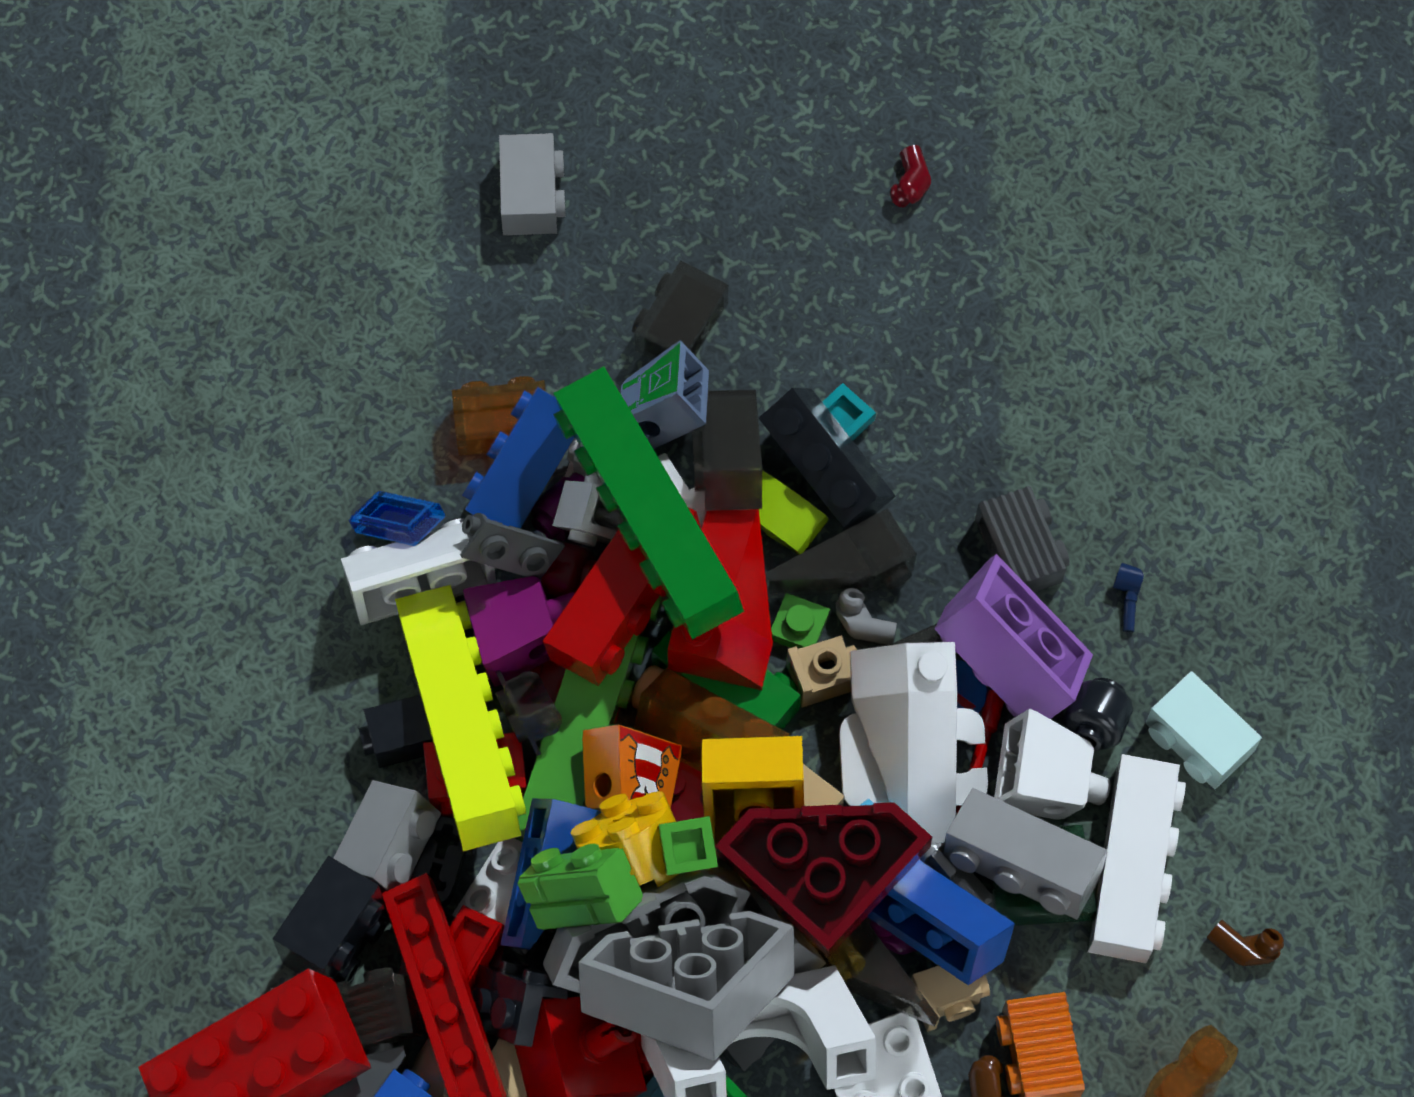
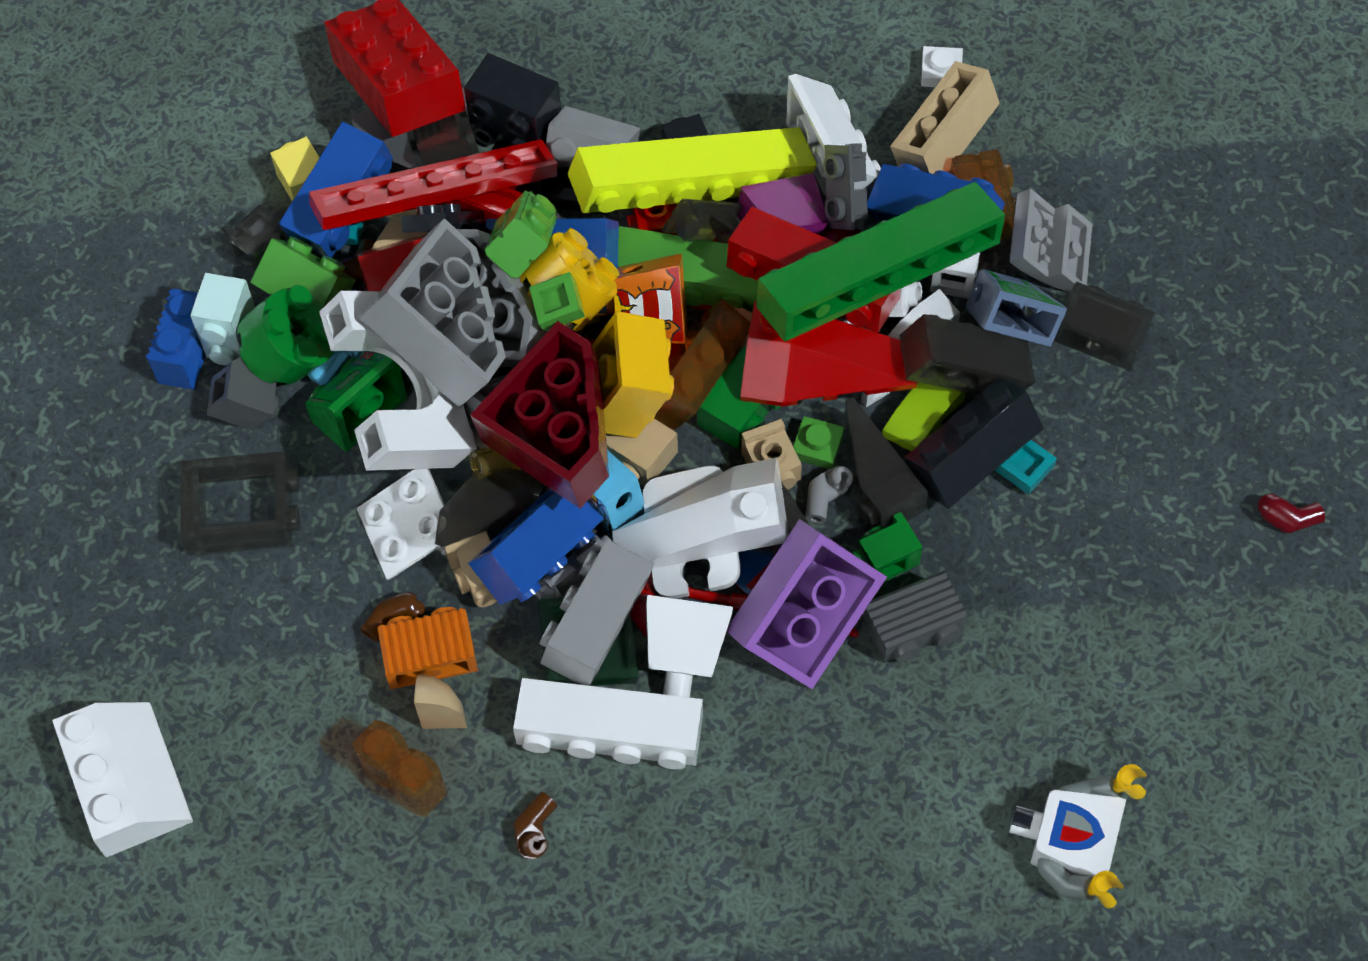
camera: 90 degrees right, 5 degrees down
clear blue tile [348,491,446,546] -> none
light grey brick [499,133,565,235] -> none
black head [1063,677,1133,751] -> none
dark blue hand [1113,563,1144,632] -> none
light aqua brick [1146,671,1262,789] -> none
none -> tan brick [414,674,467,729]
none -> green brick [851,512,923,581]
none -> tan brick [890,61,1000,174]
none -> white plate [921,46,963,87]
none -> torso [1009,764,1147,908]
none -> light grey slope [1010,188,1092,294]

